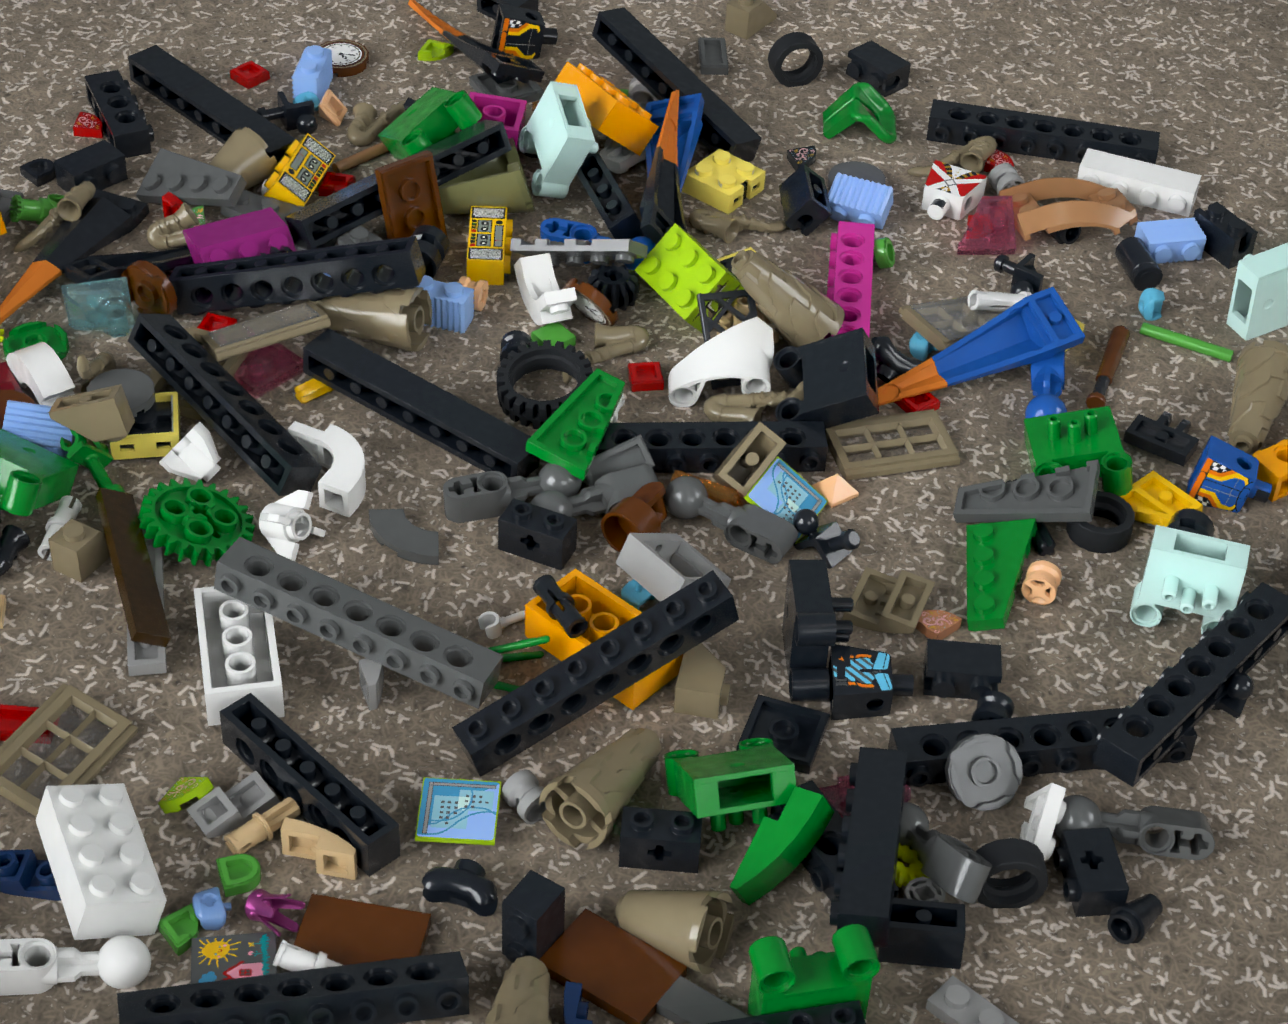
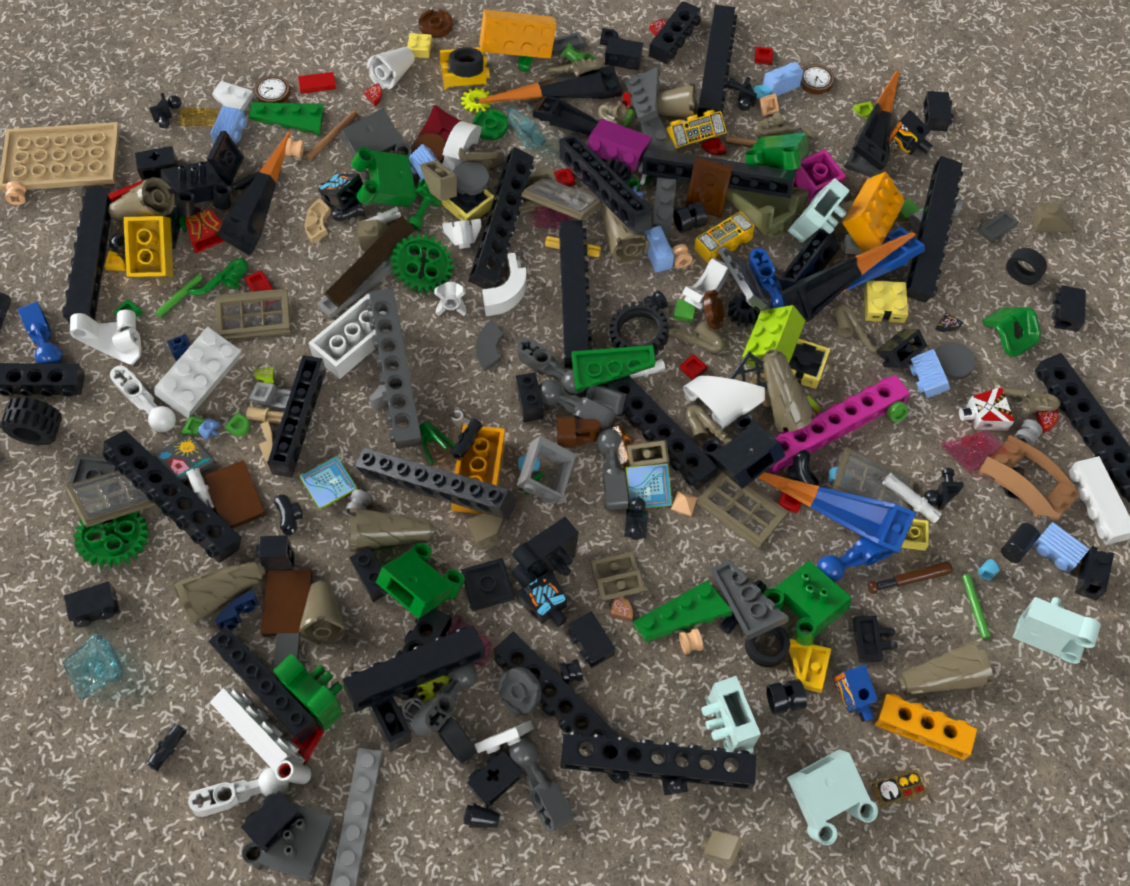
camera: 55 degrees right, 20 degrees up
reddish brown tile [122,260,177,315] -> none
flat silver piece [245,889,306,937] -> none
green slope [730,786,835,906] -> none

